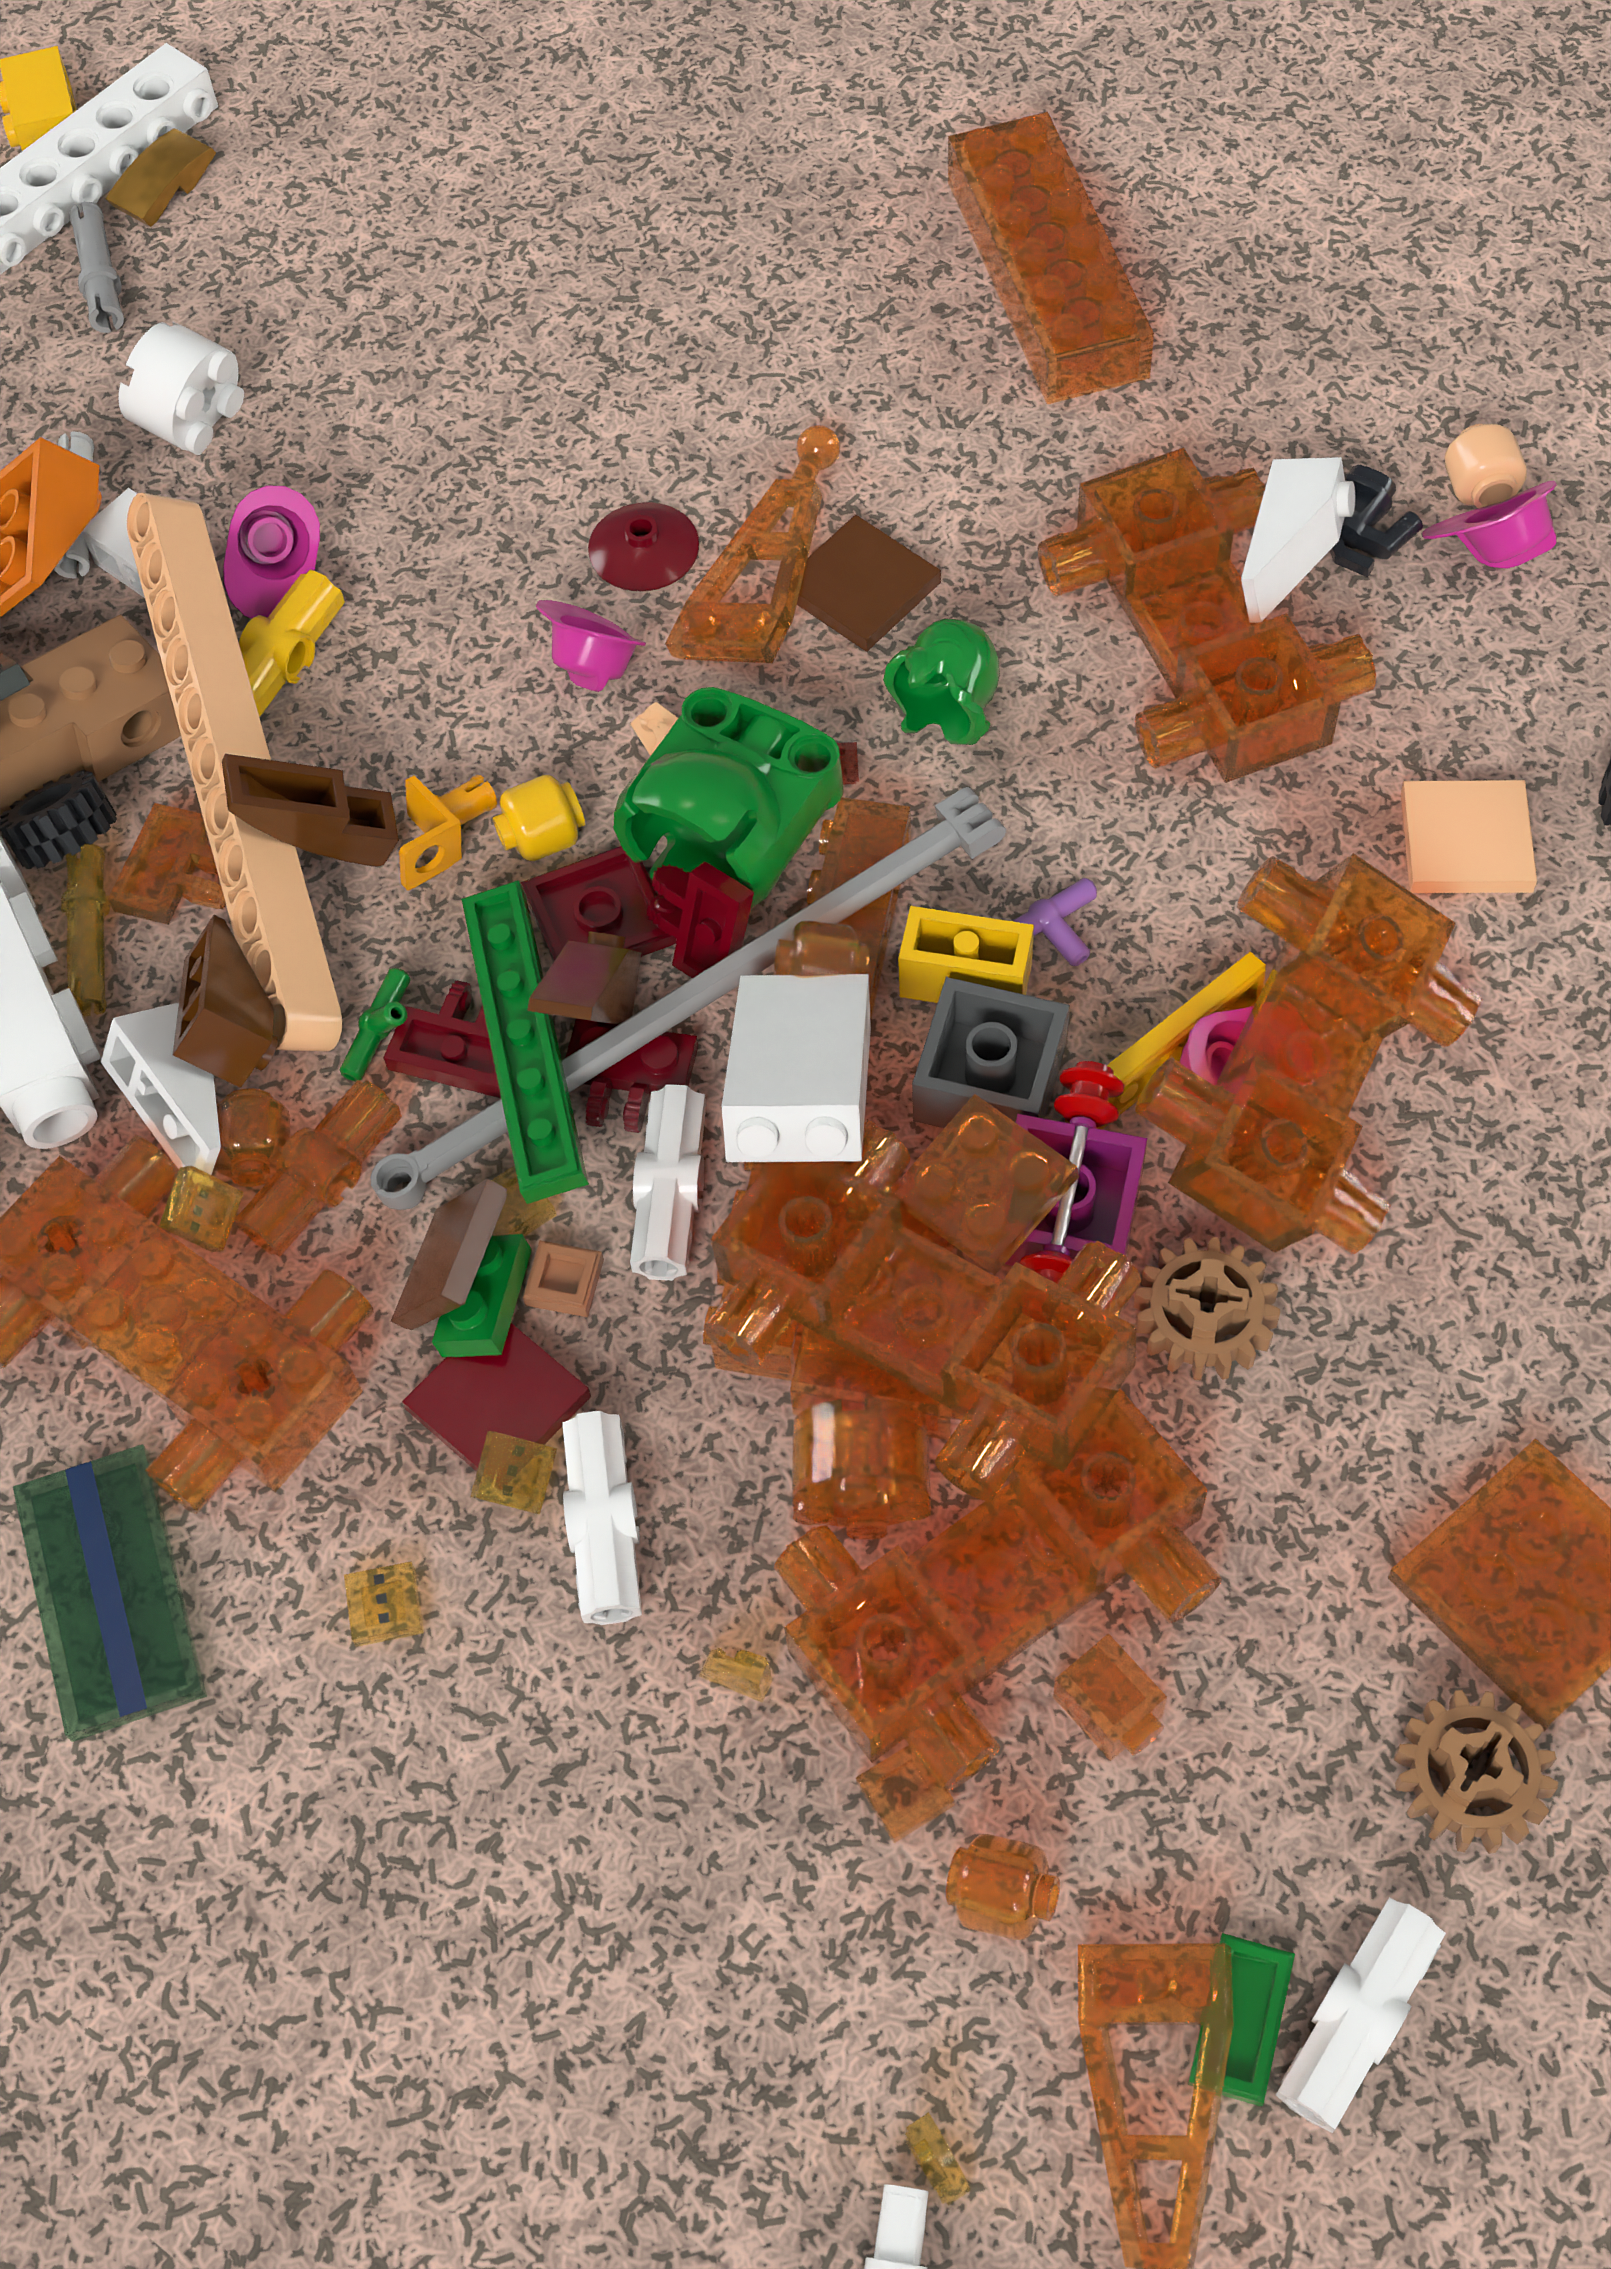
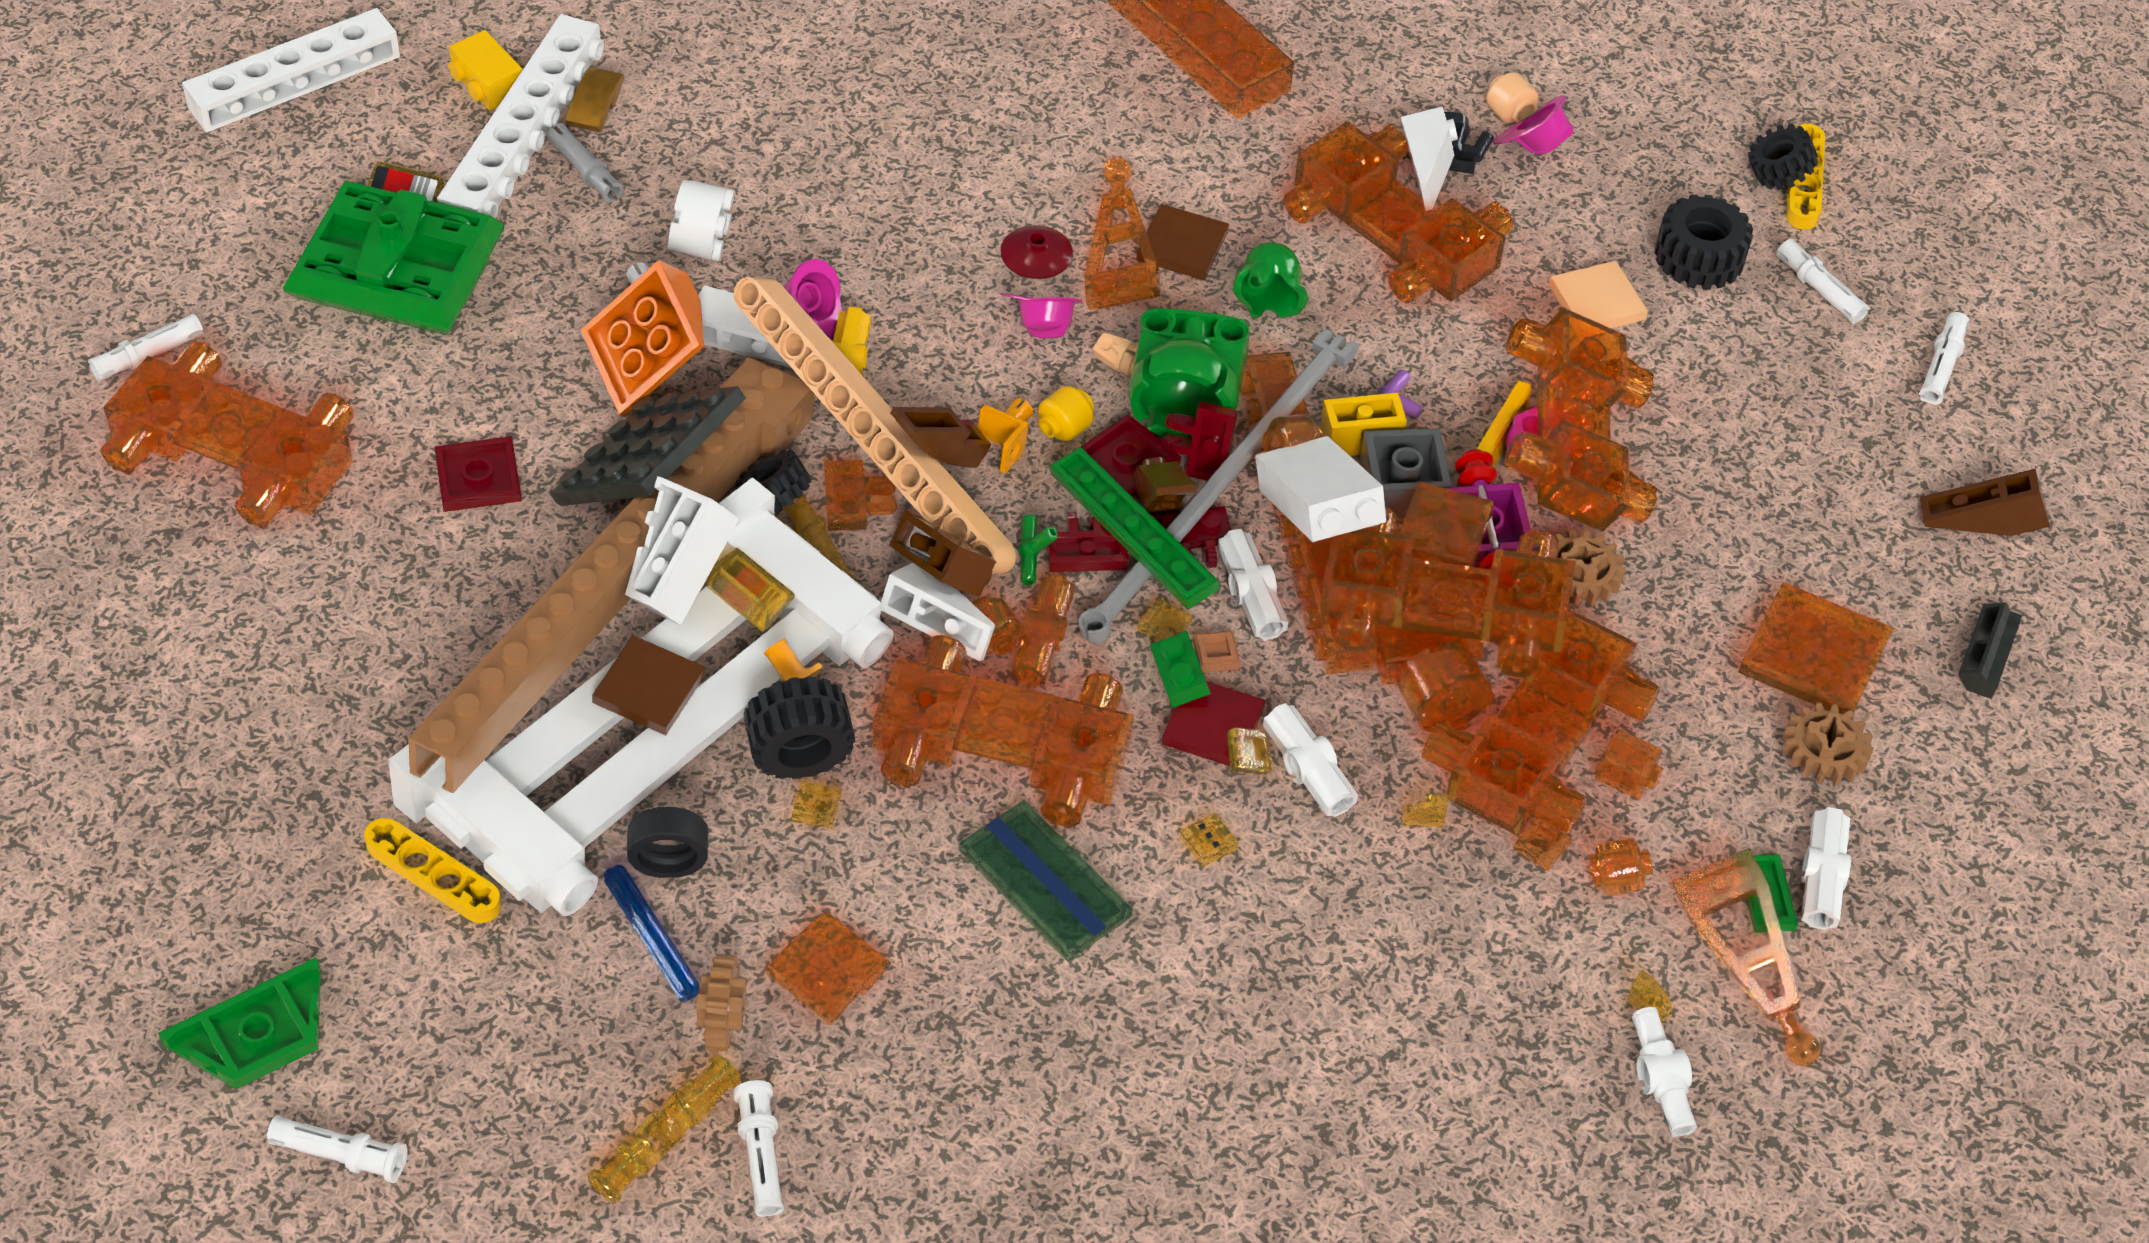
camera: 30 degrees left, 10 degrees down
clear yellow tile [158,1165,244,1252] -> none
reddish brown tile [391,1179,508,1330] -> none

